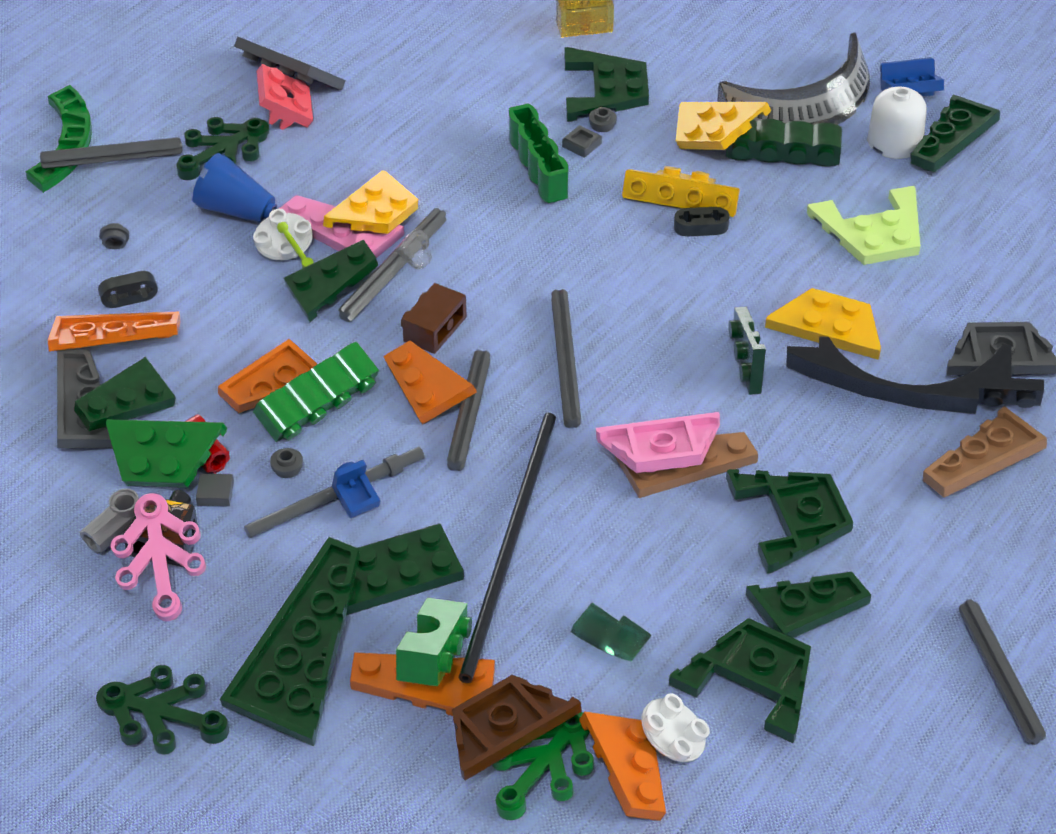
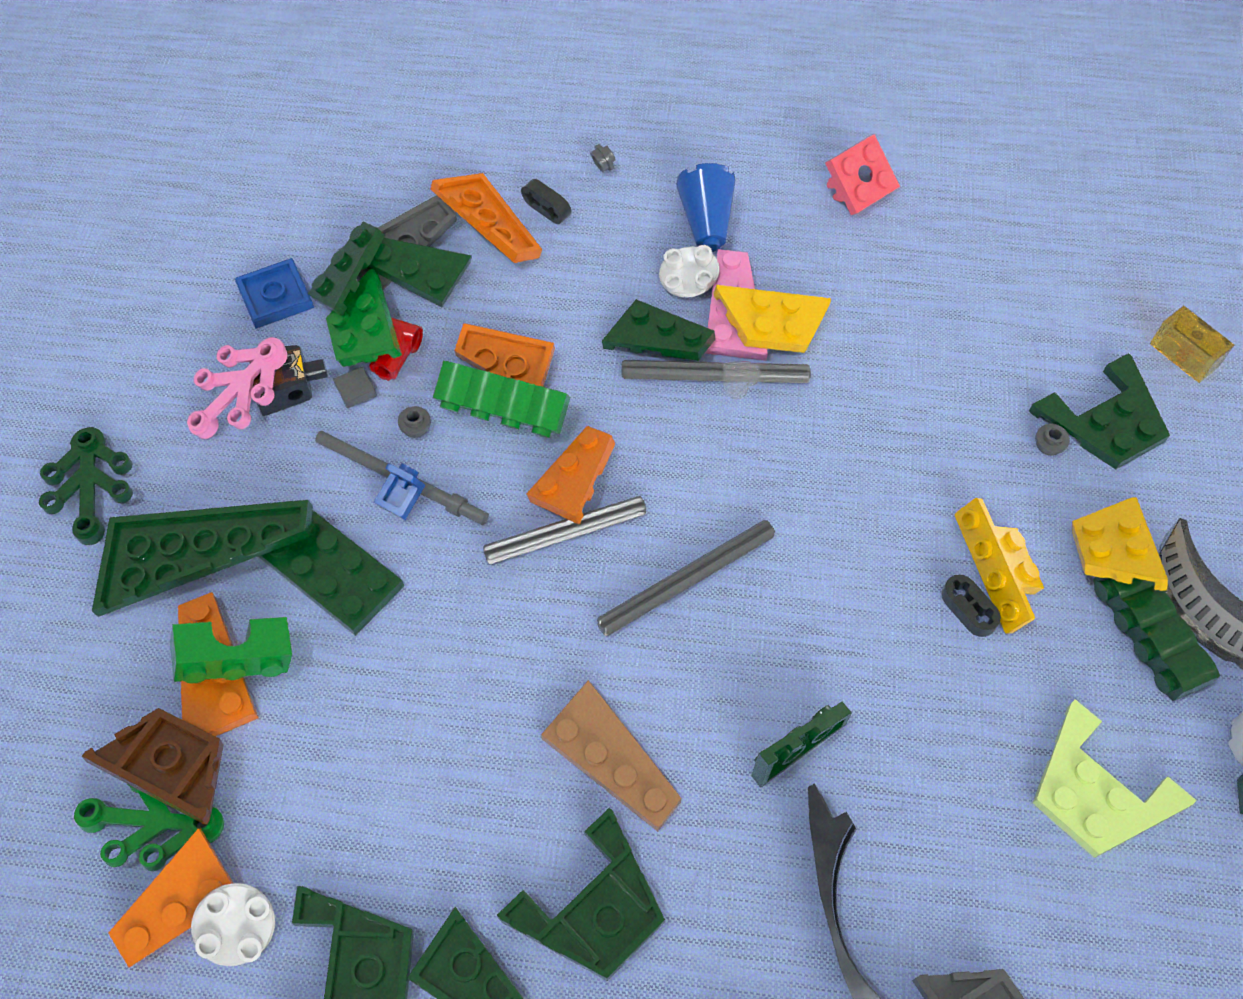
camera: 60 degrees right, 15 degrees up
green tile [25,85,92,193] -> none
dark grey axle [40,137,182,169] -> none
light grey piece [80,489,139,554] -> none
dark green plant [176,117,270,180] -> none
dark grey wing [234,36,346,90] -> none
lime hinge [277,222,314,268] -> none
reddish brown brick [401,283,467,354] -> none
black piece [459,413,556,683] -> none
green brick [509,103,569,203] -> none
dark grey tile [562,125,602,158] -> none
clear green slope [570,602,652,661] -> none
bright pink wing [596,412,720,473] -> none
yellow wing [765,288,881,359] -> none
none -> blue tile [234,258,314,329]
none -> dark green wing [307,221,385,316]

